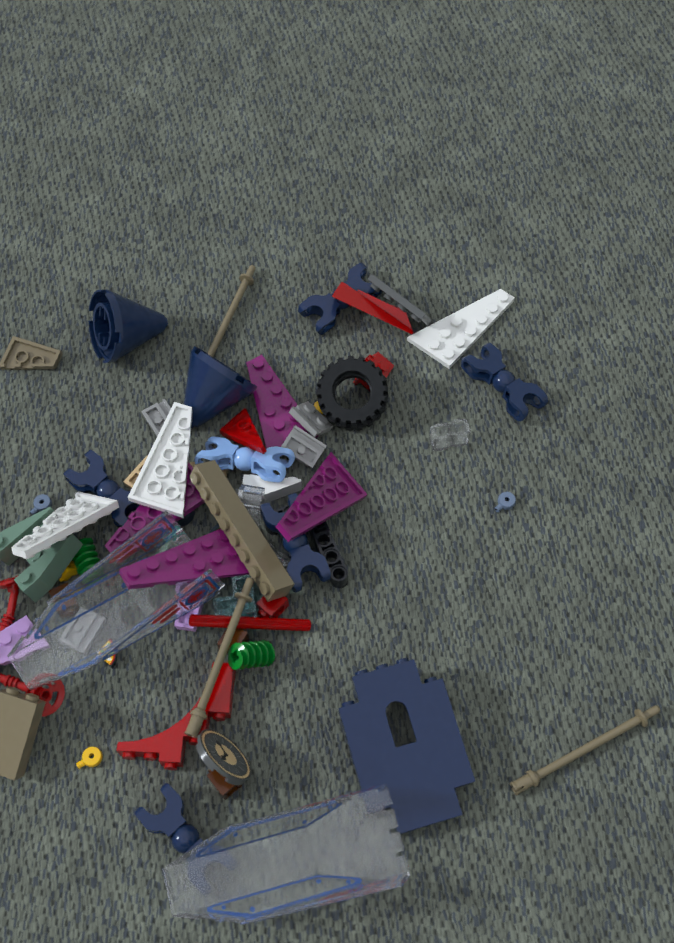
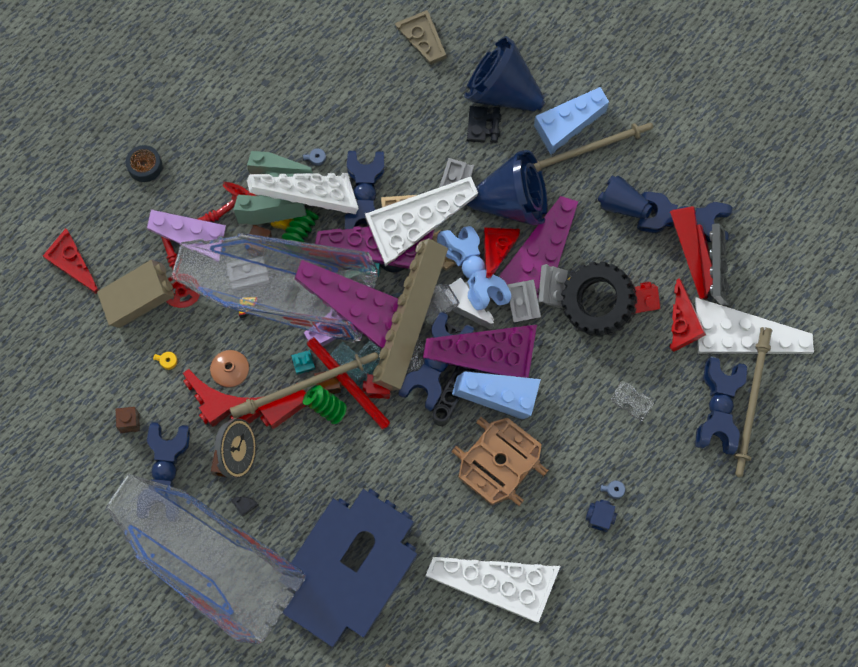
camera: 45 degrees right, 10 degrees up
none -> reddish brown brick [115,407,140,433]
none -> nougat dish [210,350,249,387]
none -> black tile [231,497,259,517]
none -> teal tile [291,350,315,375]
none -> white wing [425,557,560,623]
none -> light blue wedge [452,372,541,419]
none -> medium nougat piece [452,417,549,506]
none -> black plate [467,106,502,143]
none -> light blue wedge [534,87,609,155]
none -> dark blue brick [585,500,617,533]
none -> dark blue cone [598,175,653,219]
none -> red wing [670,278,706,352]
none -> dark tan bar [733,327,773,477]

